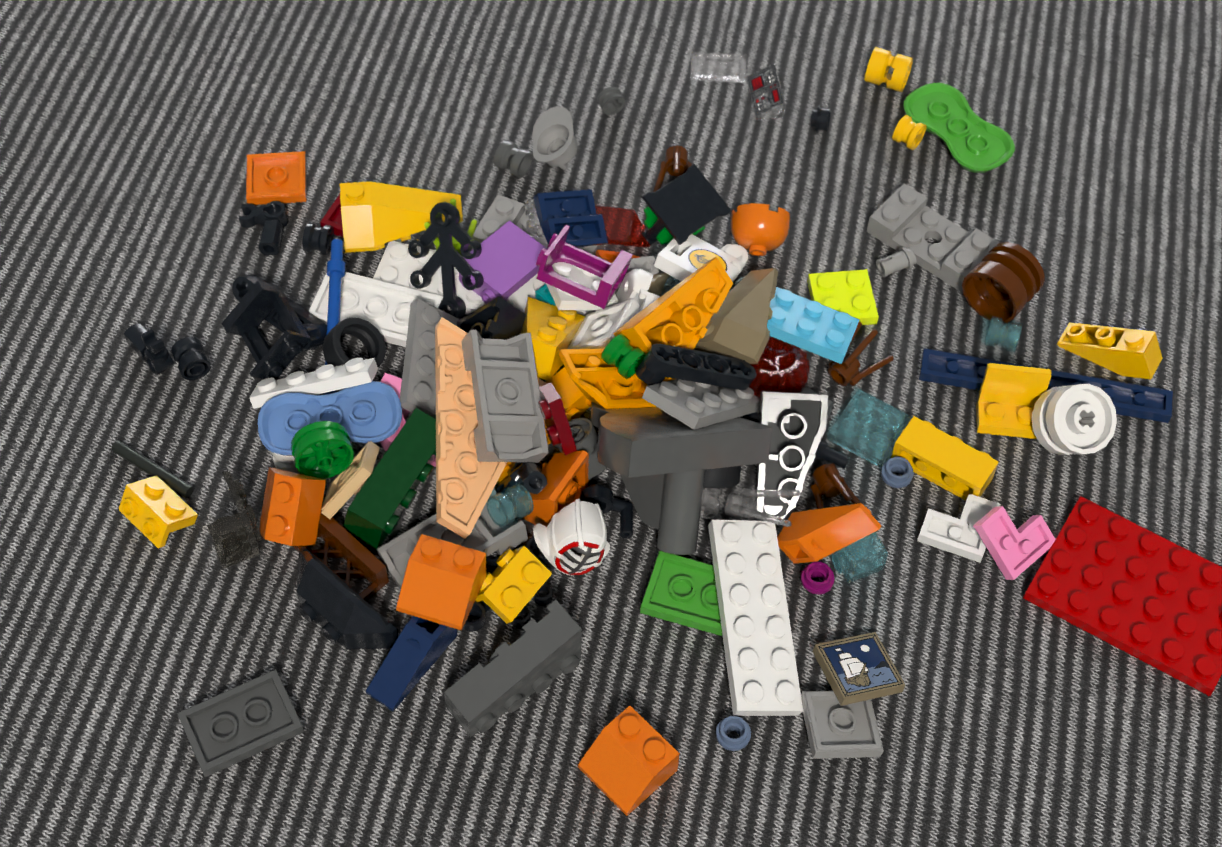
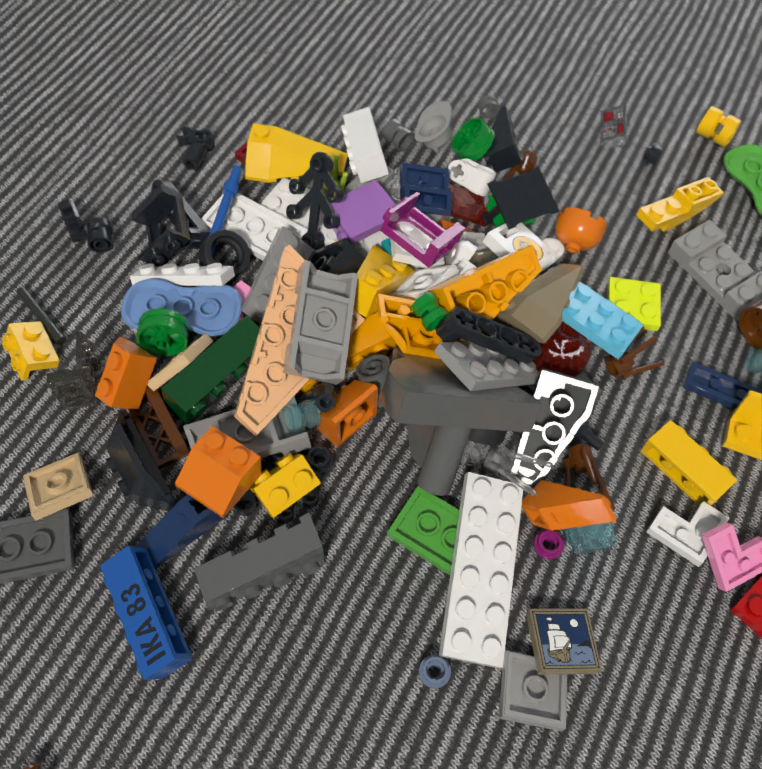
camera: 15 degrees right, 5 degrees up
orange plate [246,151,306,205] -> none
black wheel [302,222,334,255] -> none
white piece [533,499,610,575] -> none
dark red wing [538,382,577,455] -> none
orange slope [578,706,680,816] -> none
black plate [580,484,633,538] -> none
clear slope [690,52,747,83] -> none
clear light blue plate [827,389,913,468] -> none
light grey pin [876,247,917,277] -> none
sand blue plate [881,457,914,488] -> none
yellow wheel [892,115,927,150] -> none
none -> tan plate [23,452,94,521]
none -> blue brick [100,545,193,680]
none -> white brick [341,107,389,183]
none -> white piece [448,158,497,196]
none -> green wheel [451,117,495,161]
none -> black slope [484,105,522,173]
none -> yellow slope [636,177,724,232]

